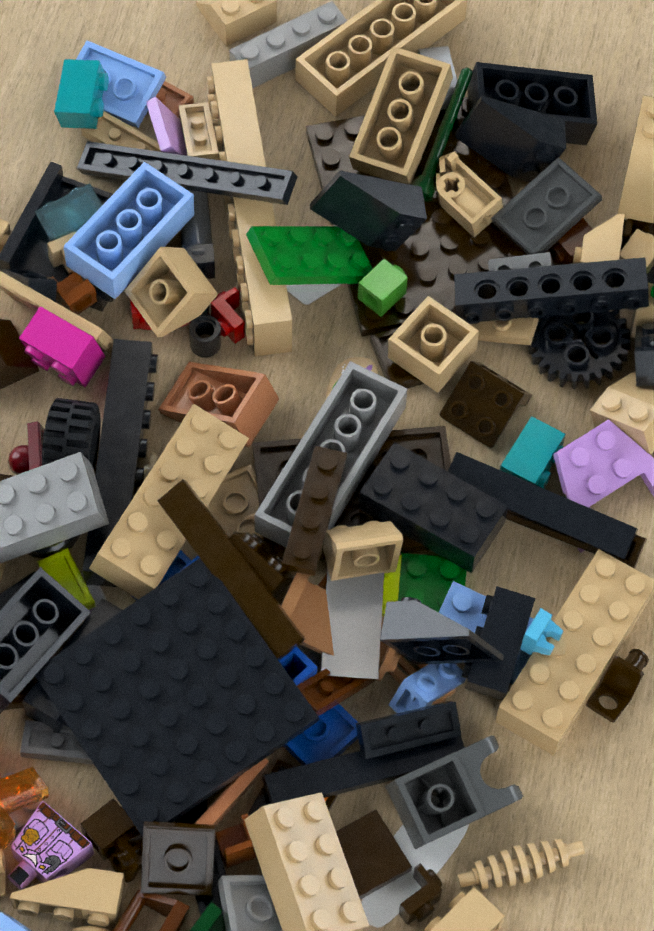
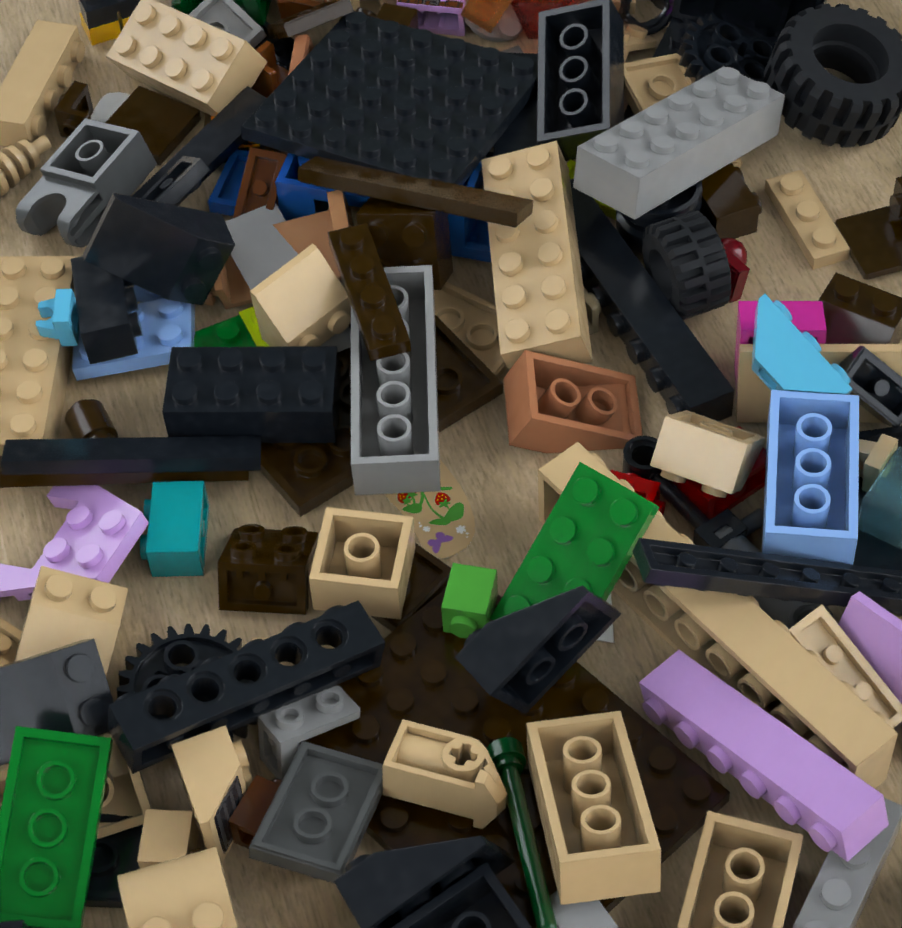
camera: 155 degrees right, 10 degrees down
none -> dark brown brick [65,399,118,439]
none -> lavender brick [639,650,889,862]
none -> medium azure slope [751,294,852,395]

